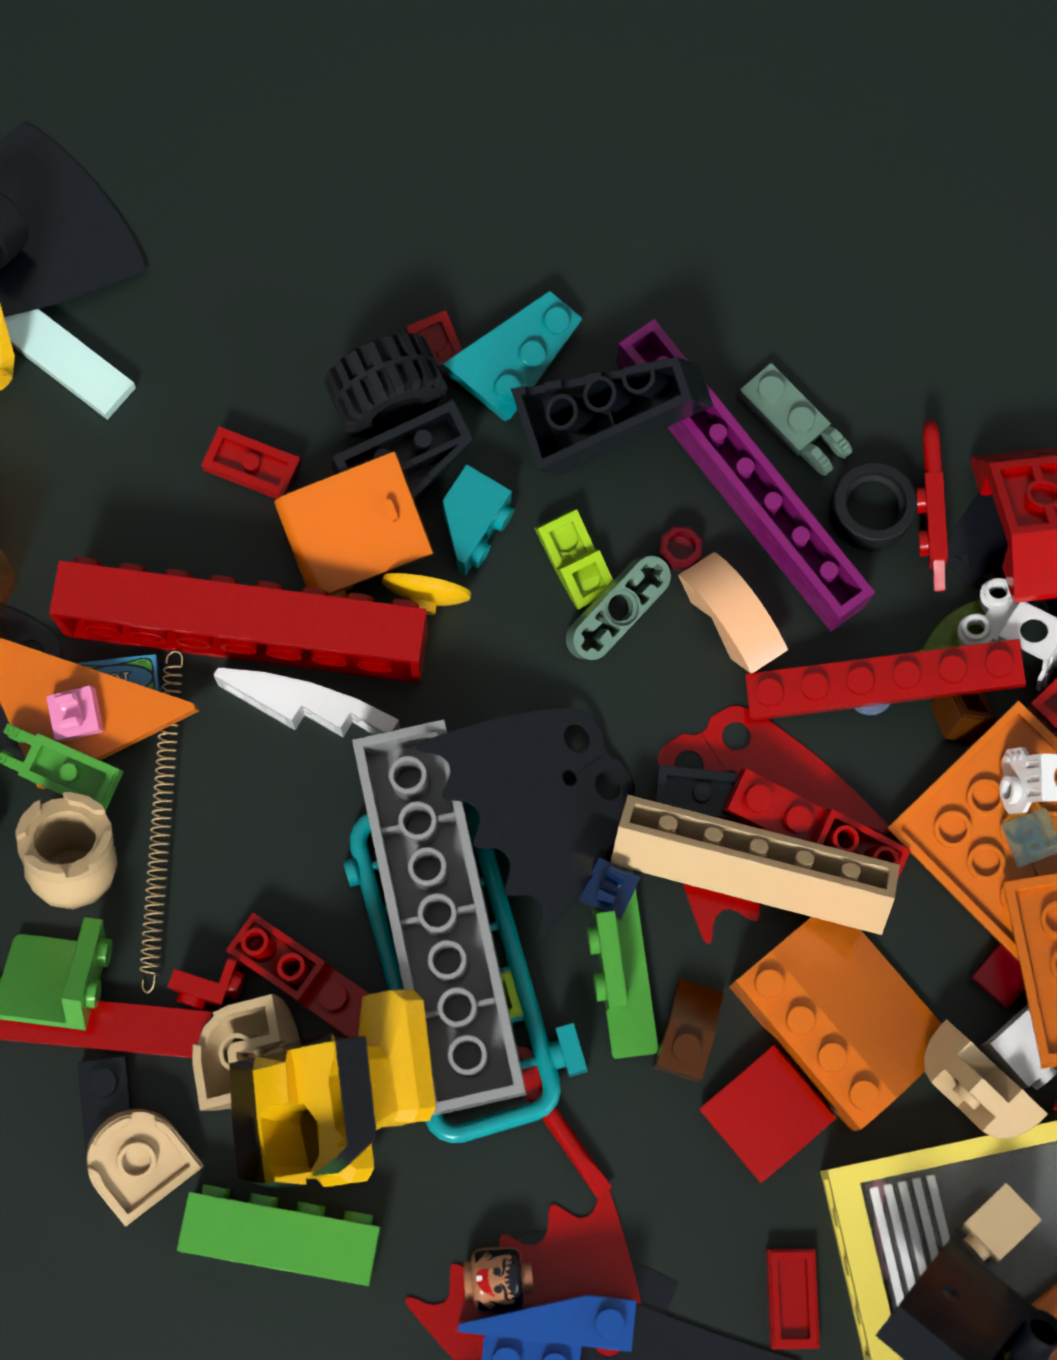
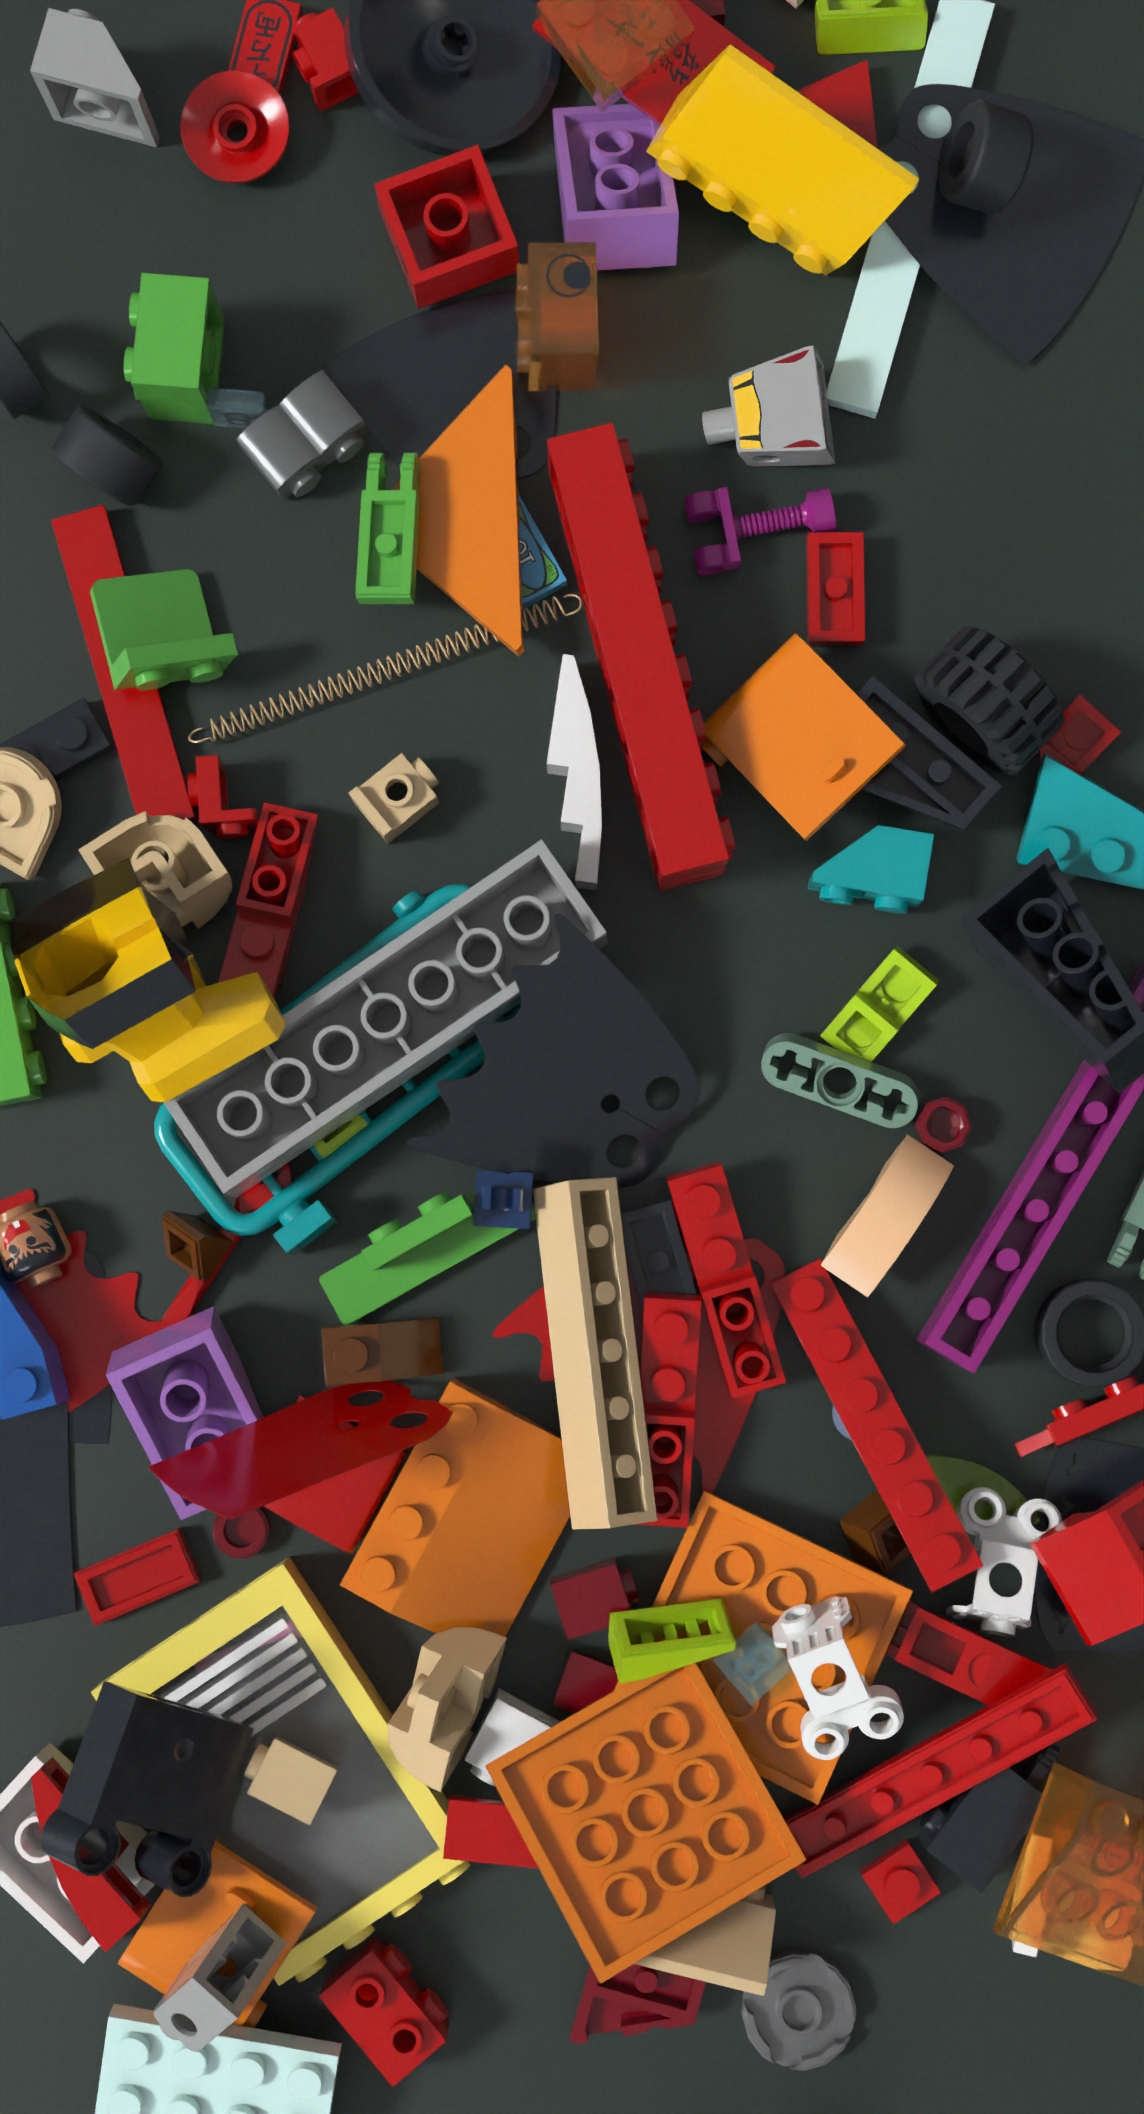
camera: 80 degrees right, 10 degrees up
tan tile [15,792,118,910] -> none
bright pink tile [46,685,104,743] -> none
yellow dish [382,573,471,615] -> none
none -> medium lavender slope [106,1306,264,1520]
none -> red piece [148,1380,453,1520]
none -> reddish brown slope [162,1211,233,1283]
none -> dark red tile [213,1507,271,1559]
none -> tan brick [349,753,439,844]
none -> dark red brick [550,1557,640,1640]
none -> lime slope [608,1598,736,1684]
none -> red slope [666,1161,786,1399]
none -> magenta bar [684,487,836,576]
none -> light grey torso [702,345,836,467]

